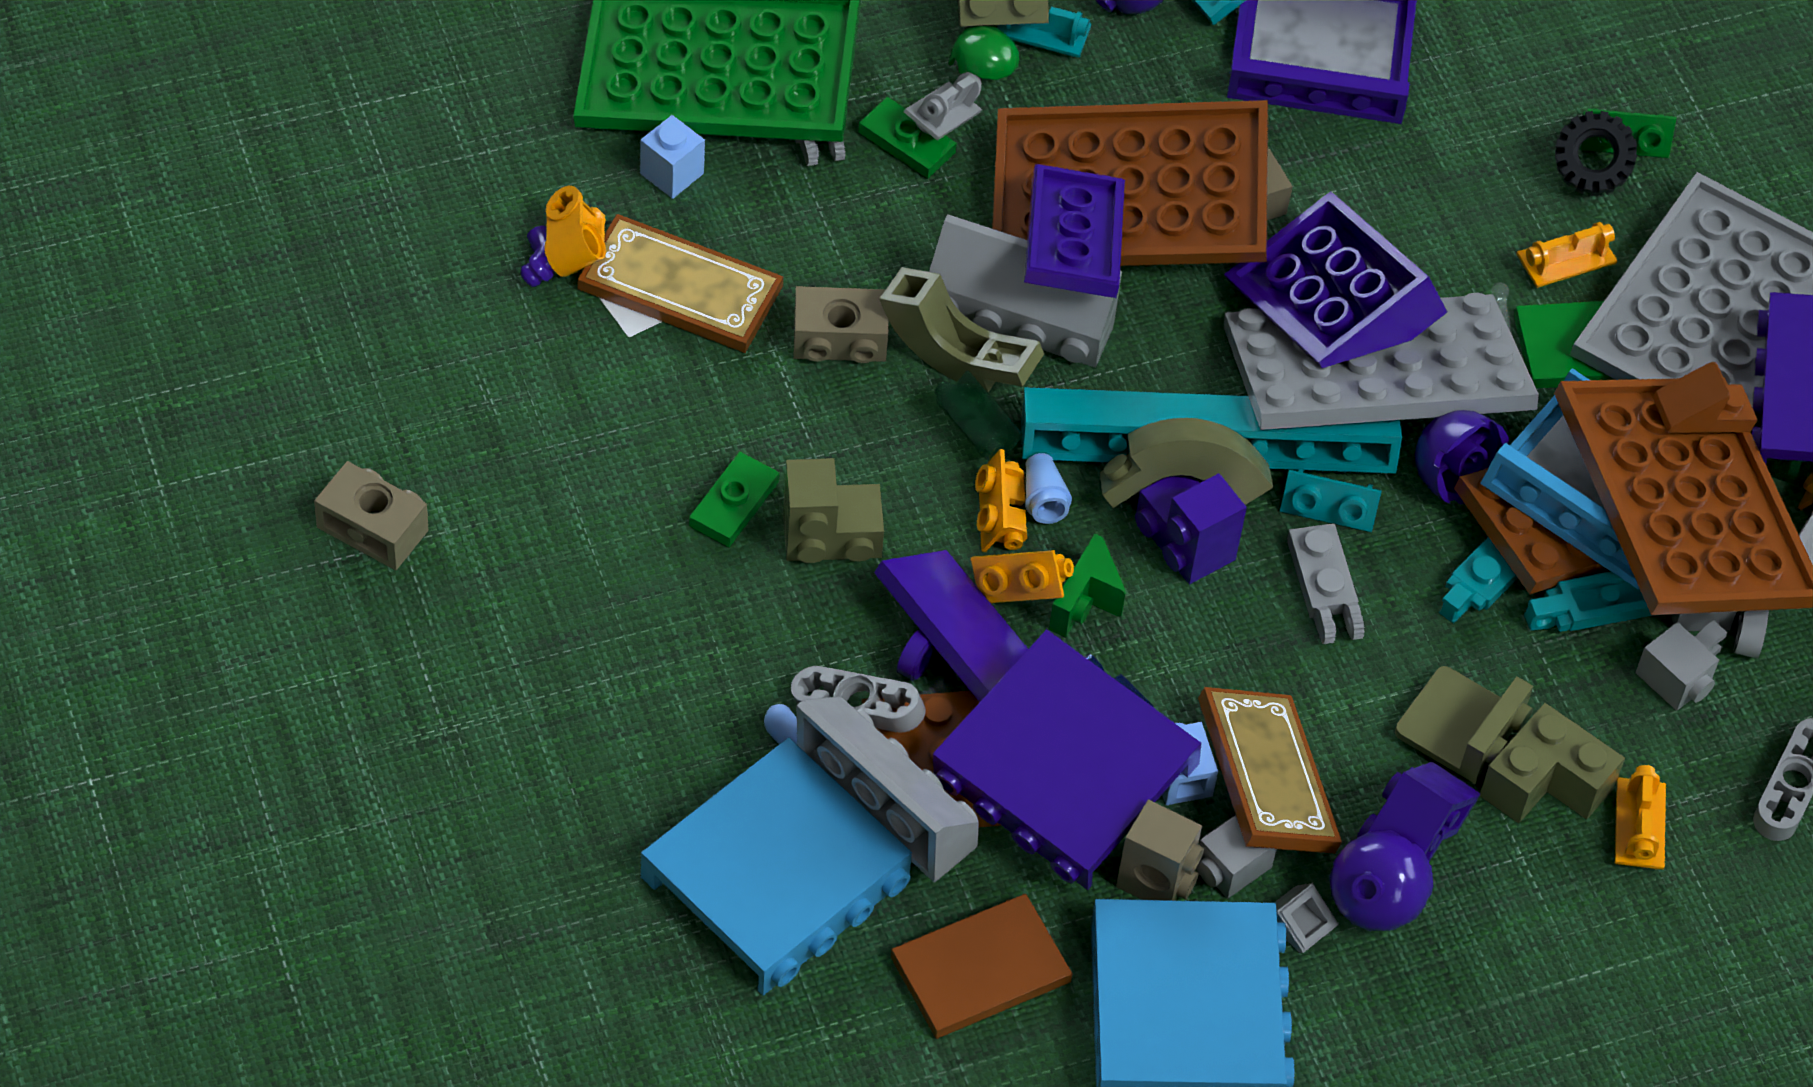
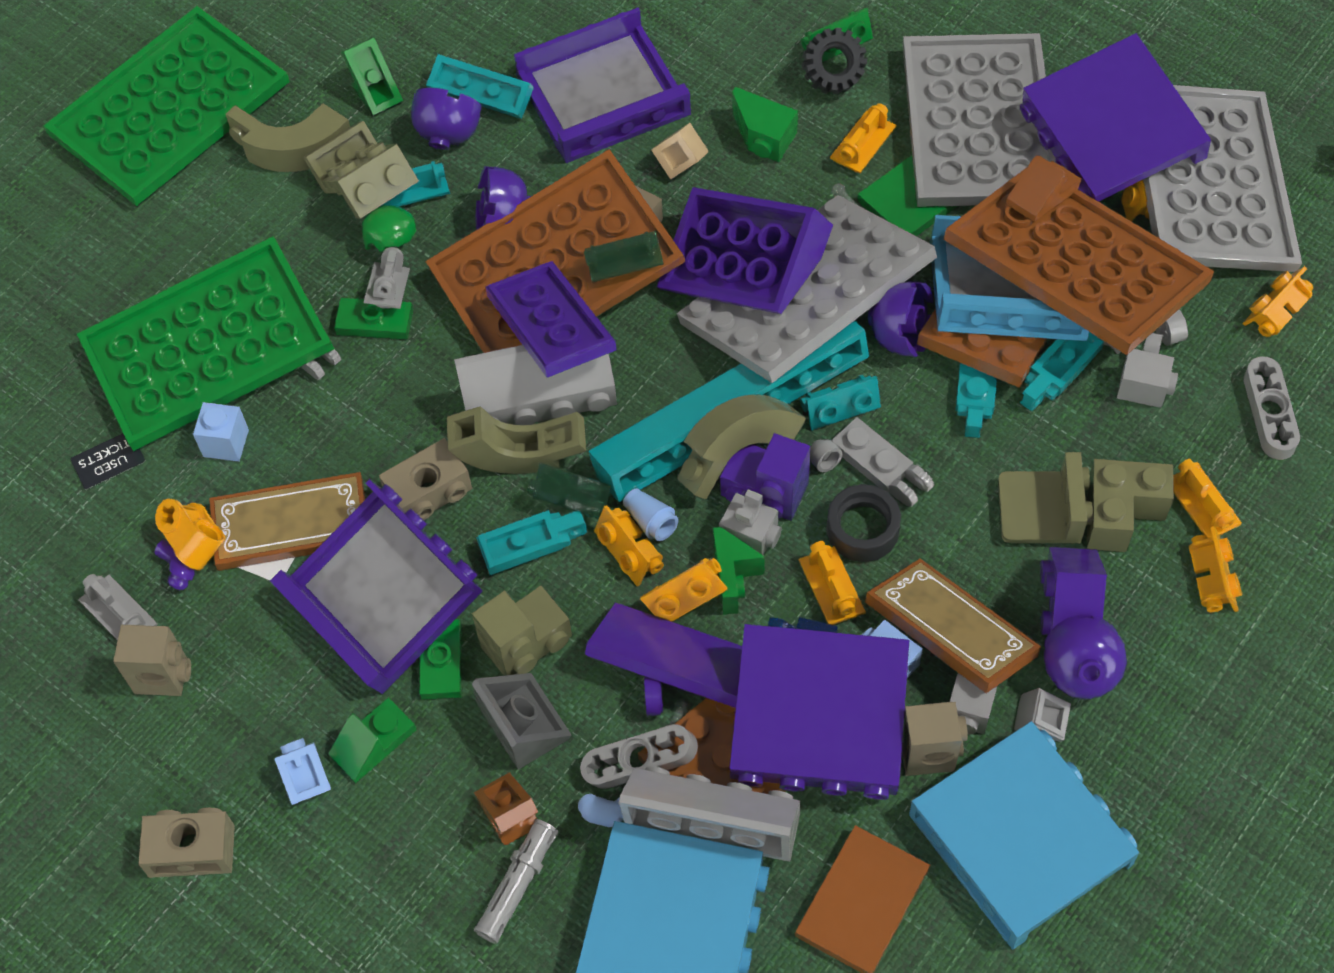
camera: 25 degrees left, 5 degrees up
none -> black sticker [70,433,146,490]
none -> light grey hinge [78,574,158,641]
none -> dark tan brick [113,625,191,696]
none -> panel [270,479,483,694]
none -> light blue bracket [274,738,331,805]
none -> green slope [328,697,417,784]
none -> dark grey slope [472,673,572,770]
none -> dark orange slope [474,772,538,845]
none -> light grey pin [474,819,558,944]
none -> dark purple cylinder [475,166,531,230]
none -> teal hinge [476,510,587,575]
none -> clear green hinge [584,231,664,283]
none -> tan panel [651,123,708,179]
none -> light grey brick [719,489,782,556]
none -> green slope [732,87,798,162]
none -> light orange hinge [799,541,866,626]
none -> light grey hinge [810,439,843,472]
none -> black tyre [826,484,901,562]
none -> light orange hinge [1189,526,1242,613]

